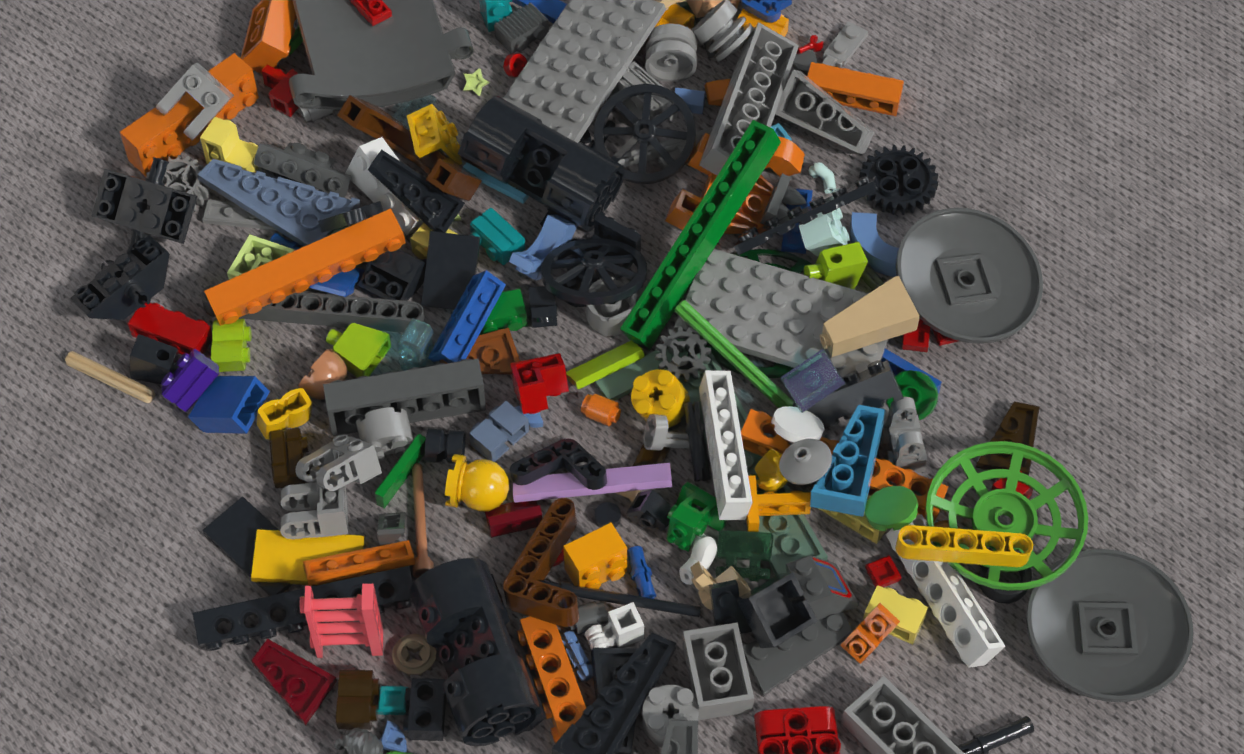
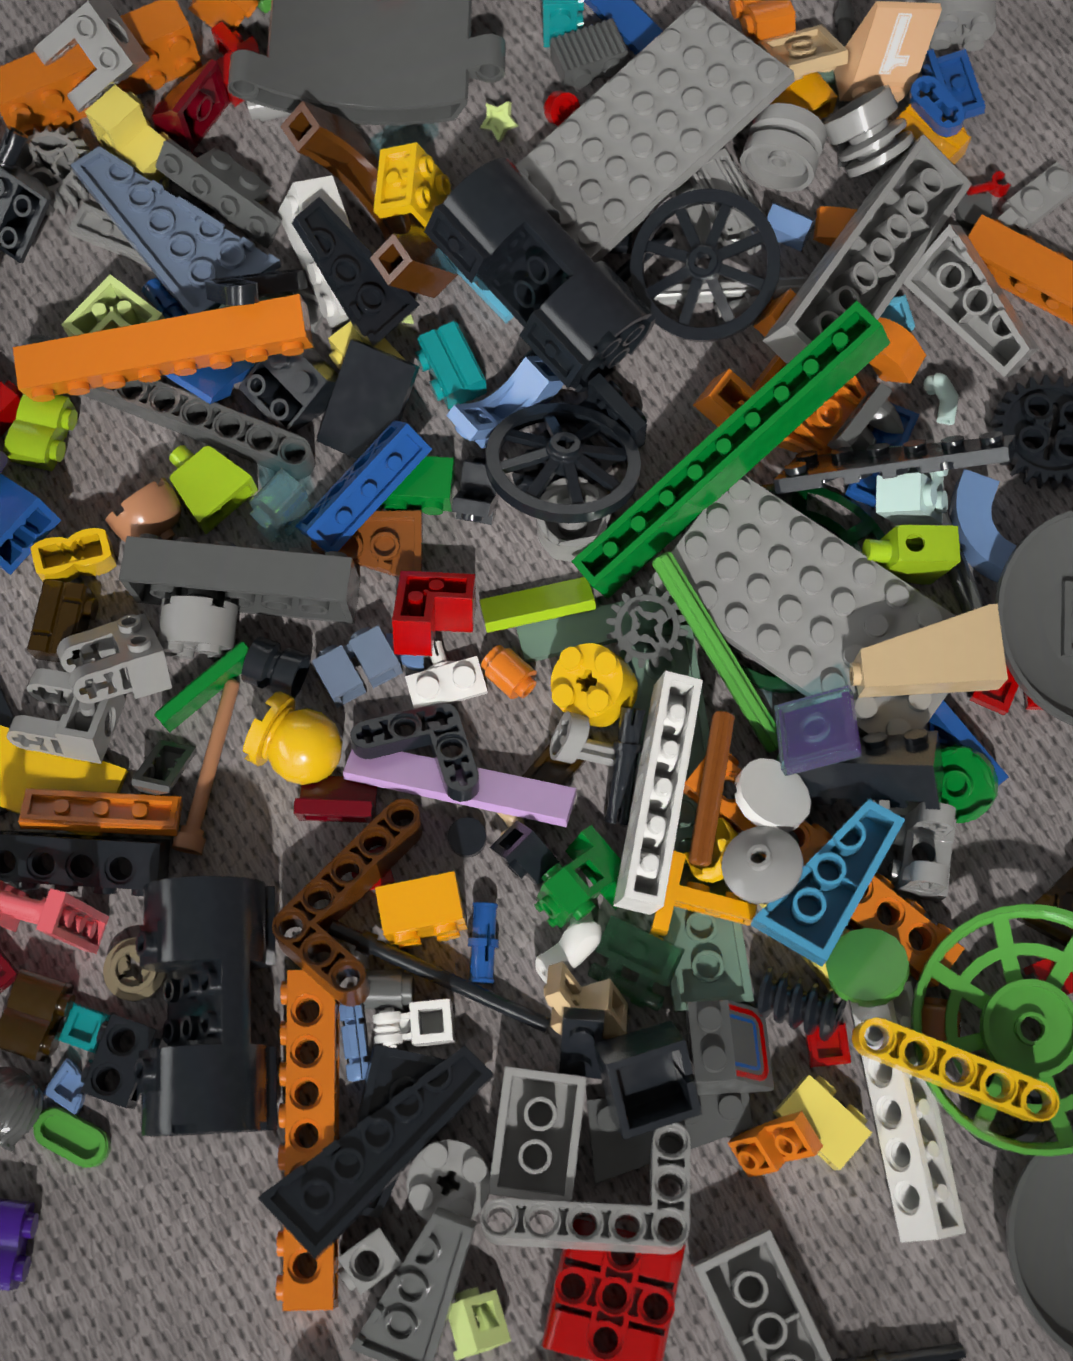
camera: 20 degrees right, 15 degrees up
none -> dark red slope [151,59,230,153]
none -> white plate [405,641,488,709]
none -> light grey beam [480,1123,690,1254]
none -> dark orange axle [689,711,735,867]
none -> black piece [757,966,847,1041]

